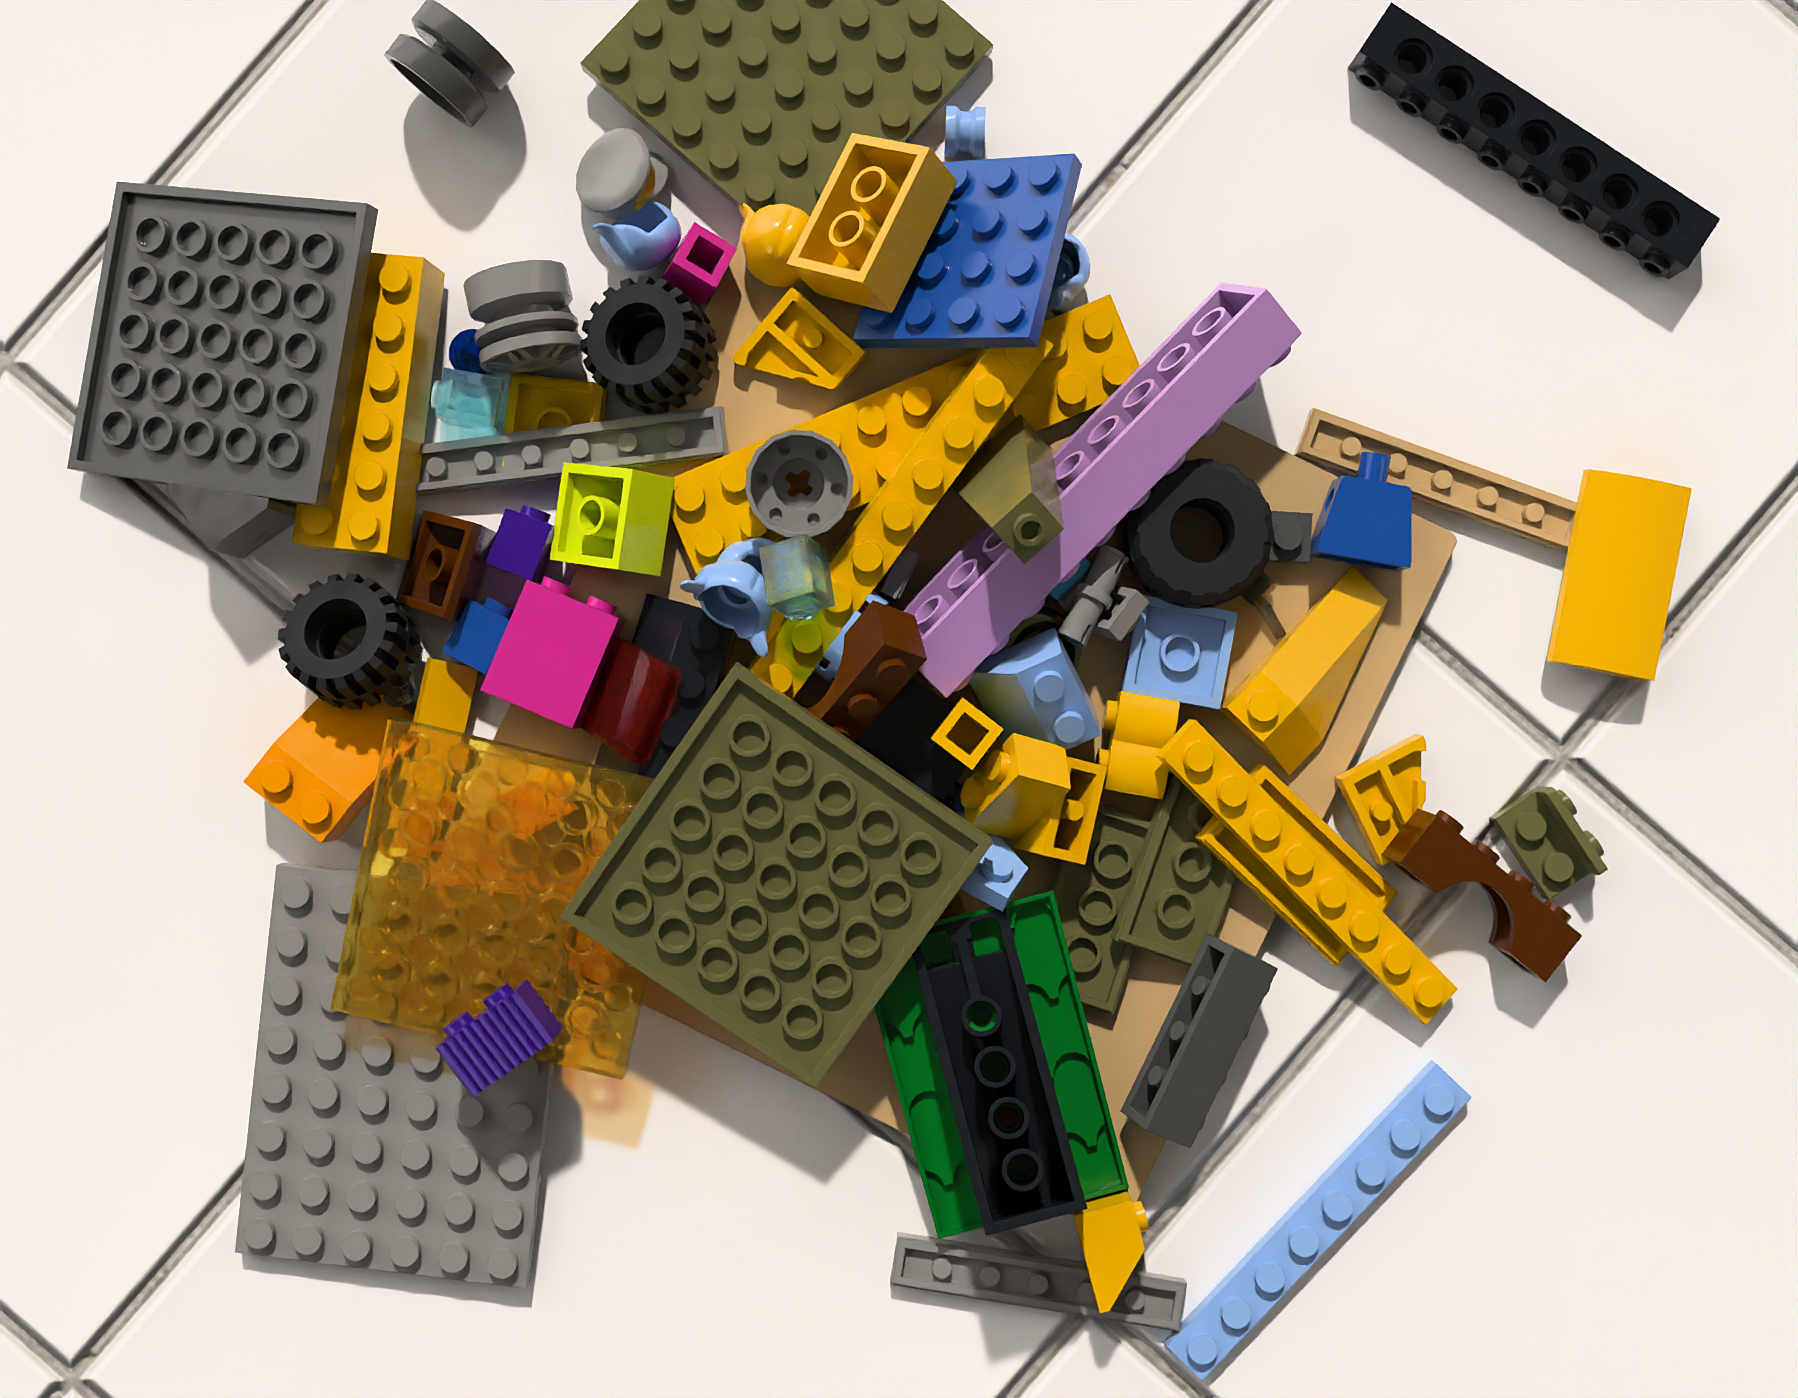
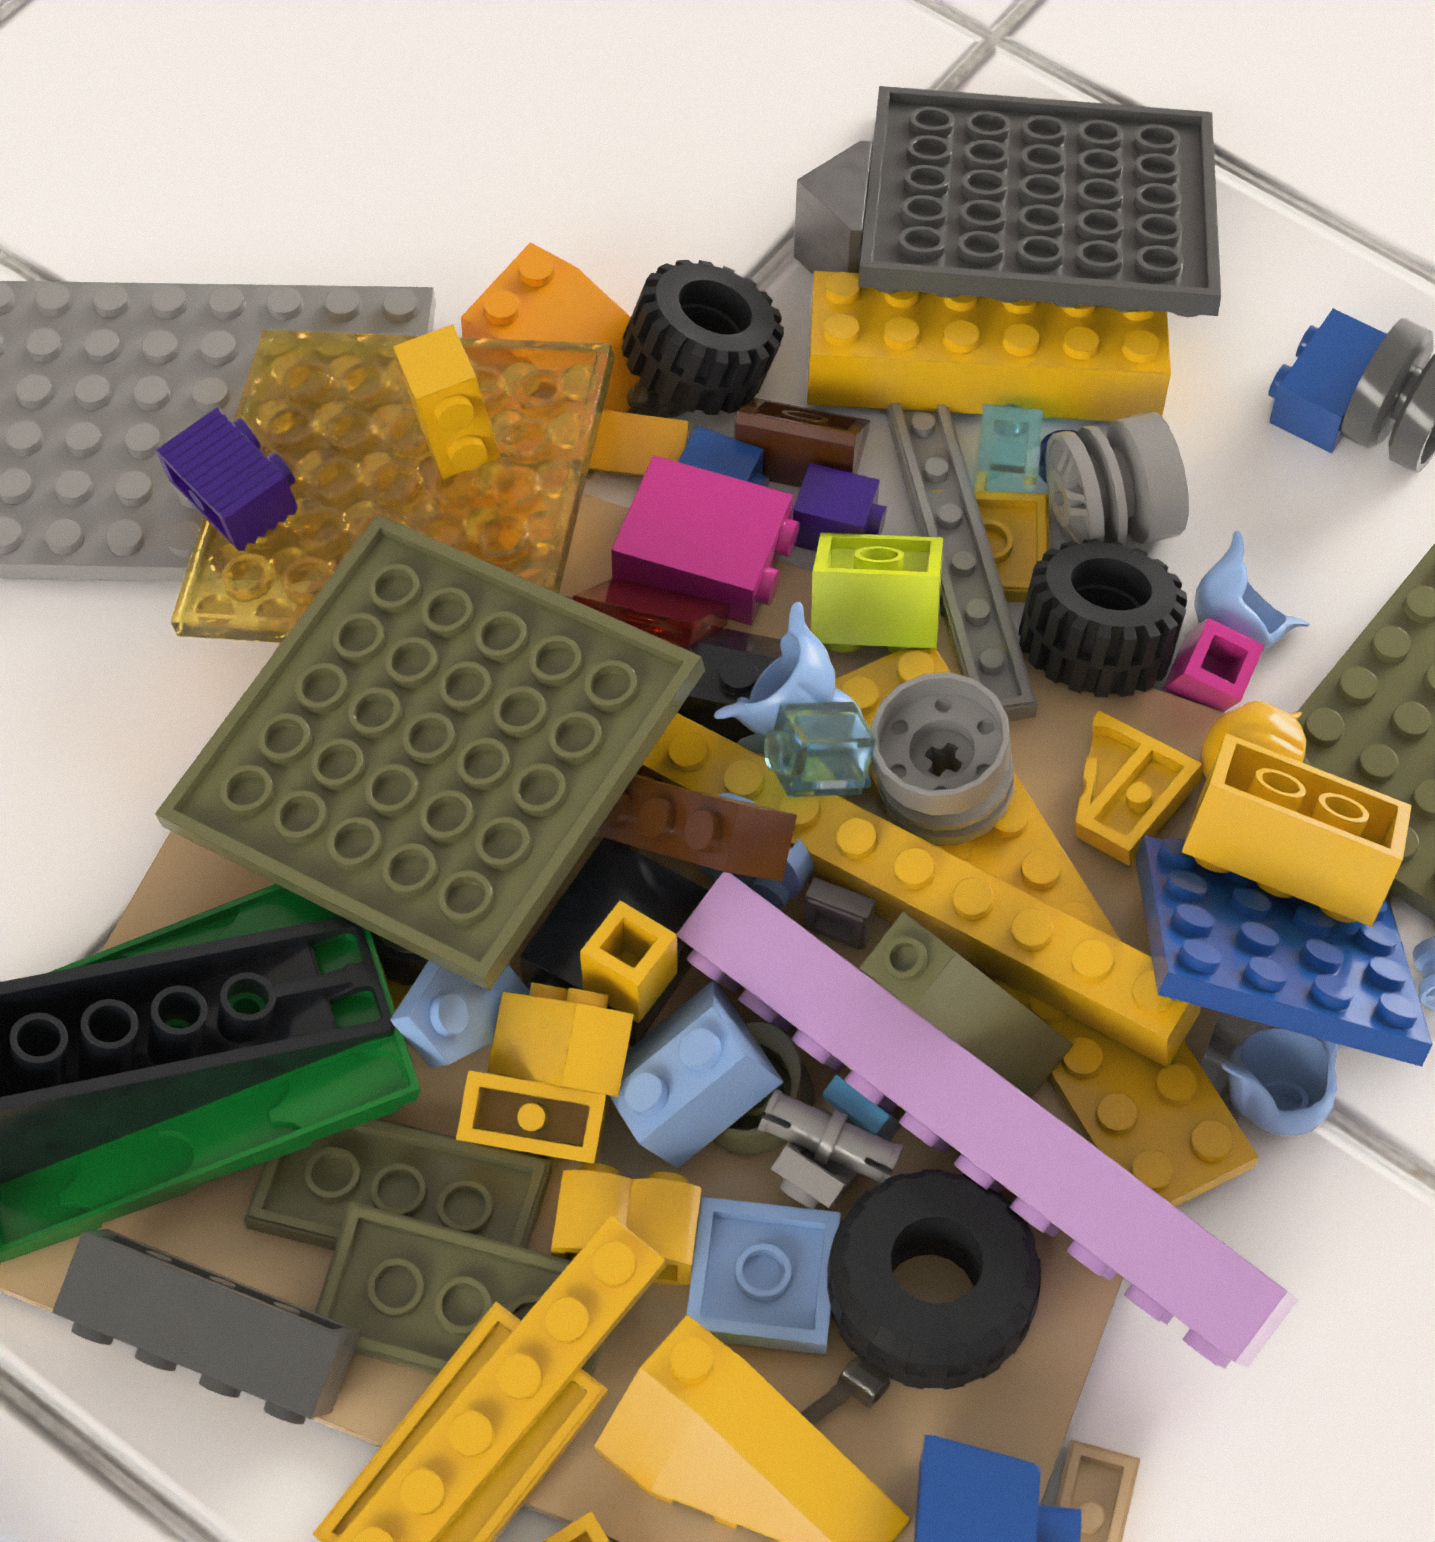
camera: 85 degrees right, 30 degrees down
light grey piece [575,128,668,219] -> none
dark grey plate [1268,511,1313,564] -> none
none -> yellow brick [393,324,501,479]
none -> blue brick [1268,308,1387,454]

